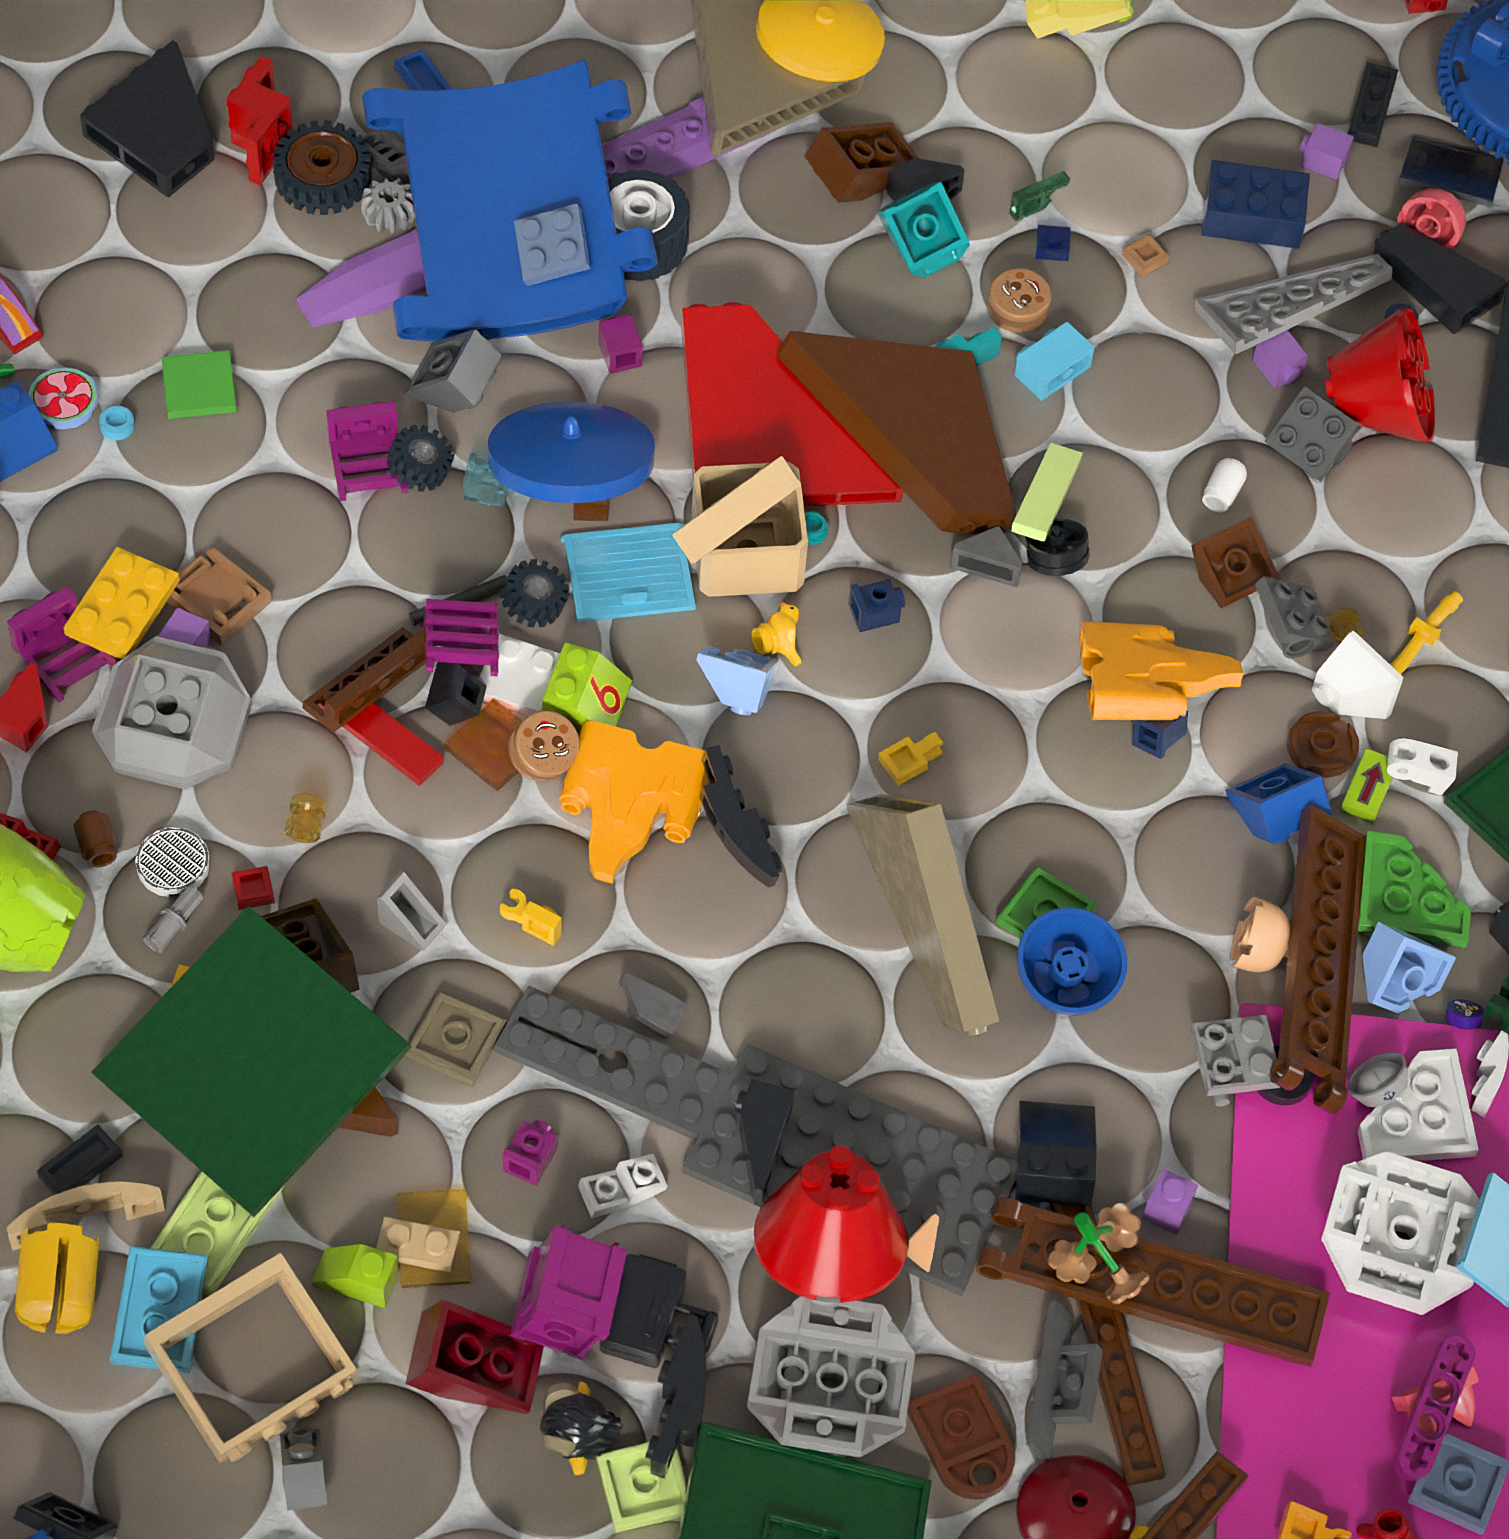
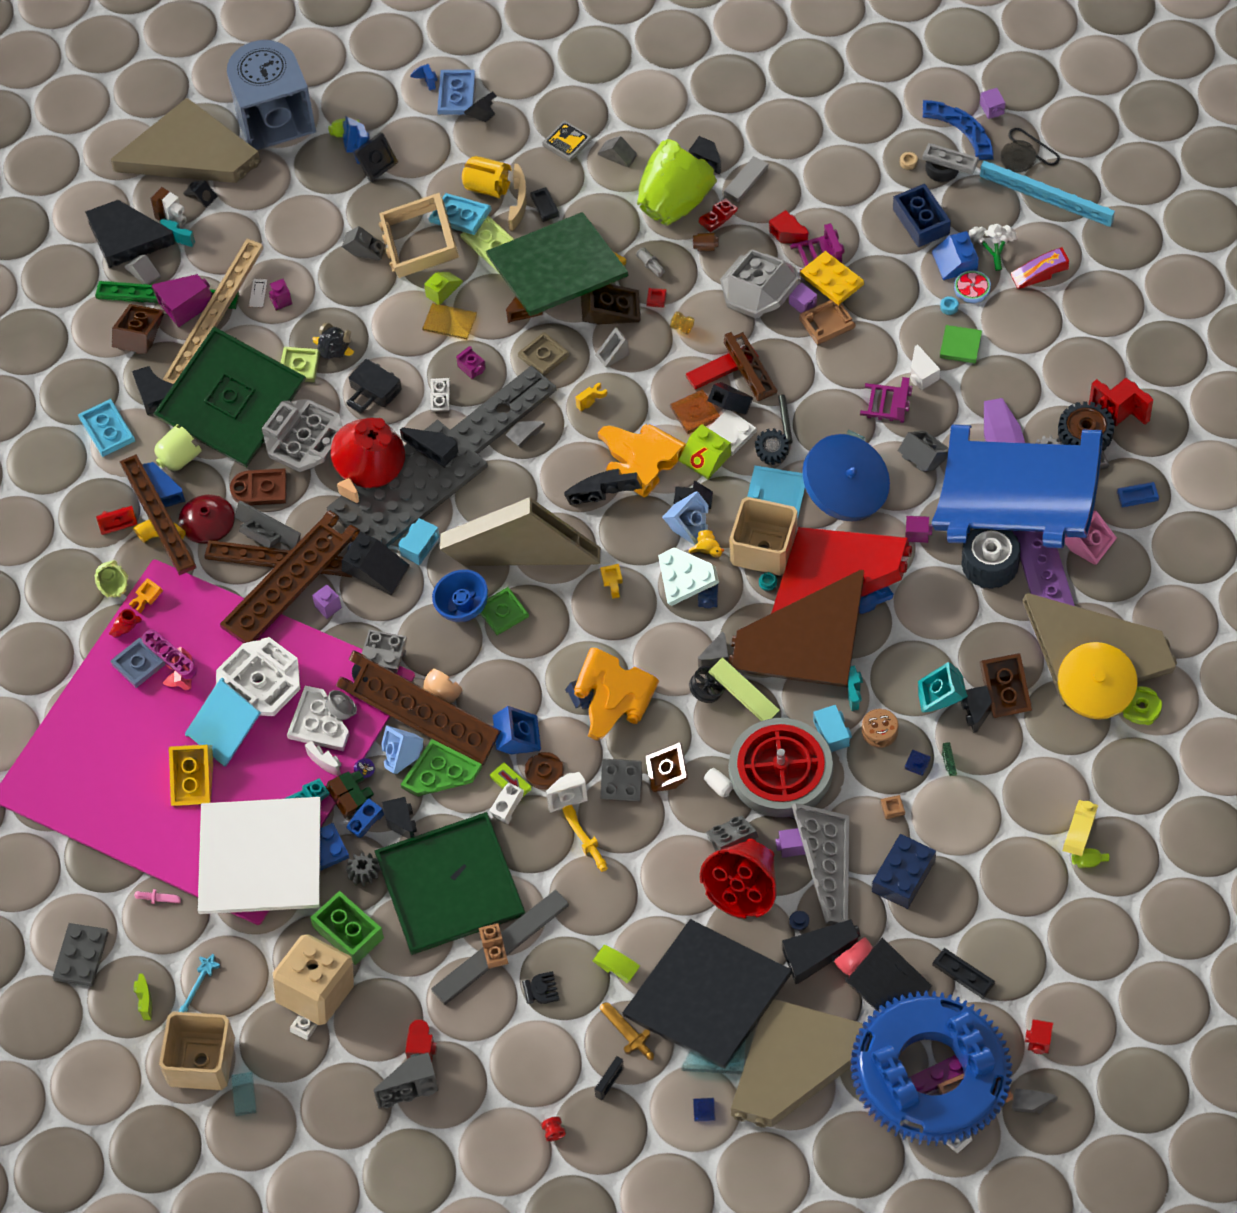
camera: 120 degrees right, 0 degrees up
black slope [80,40,215,198] -> none
tile [135,827,210,897] -> none
tan plate [376,1217,460,1273] -> none
black wheel [386,425,454,492] -> none
dark red slope [405,1299,544,1414] -> none
magenta plate [422,599,499,677] -> none
medium nougat head [508,711,580,782] -> none
magenta container [510,1223,627,1360] -> none
sand blue plate [514,203,591,286] -> none
black slope [645,1314,706,1479] -> none
tan slope [672,456,801,564] -> none
medium nougat plant [1048,1203,1150,1304] -> none
medium lavender brick [1299,123,1354,180] -> none
clear yellow plate [1325,608,1365,643] -> none
none -> medium azure brick [399,518,440,565]
none -> light aqua plate [658,548,719,606]
none -> black slope [673,481,713,509]
none -> red wheel [728,718,834,817]
none -> white slope [910,345,940,390]

